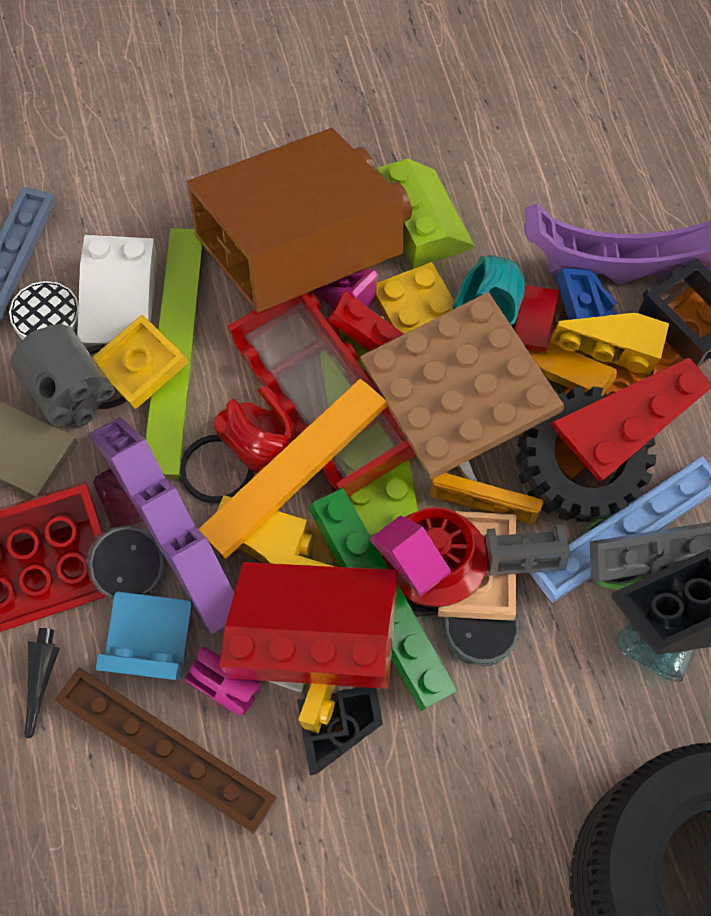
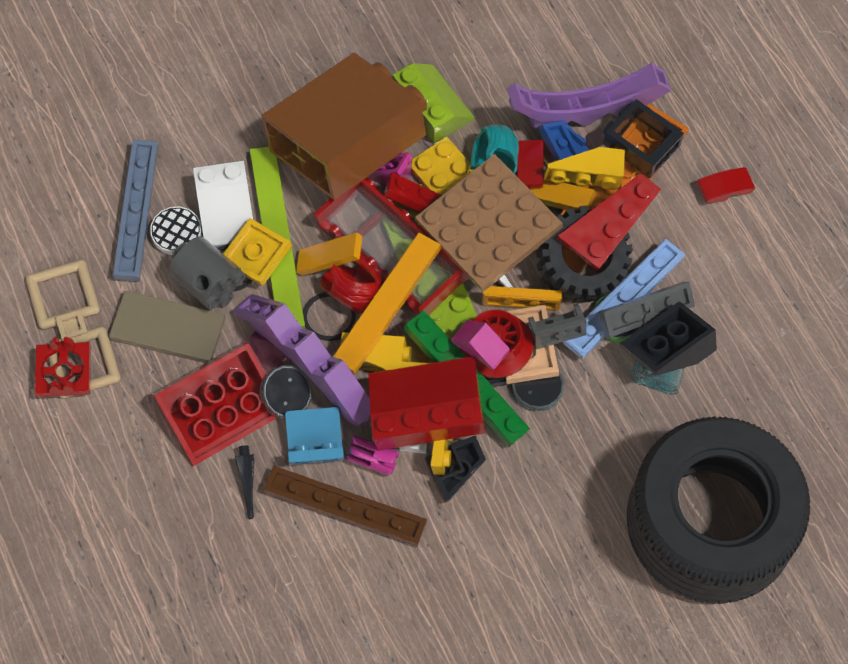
camera: 10 degrees left, 0 degrees up
none -> light orange tile [296,232,363,276]

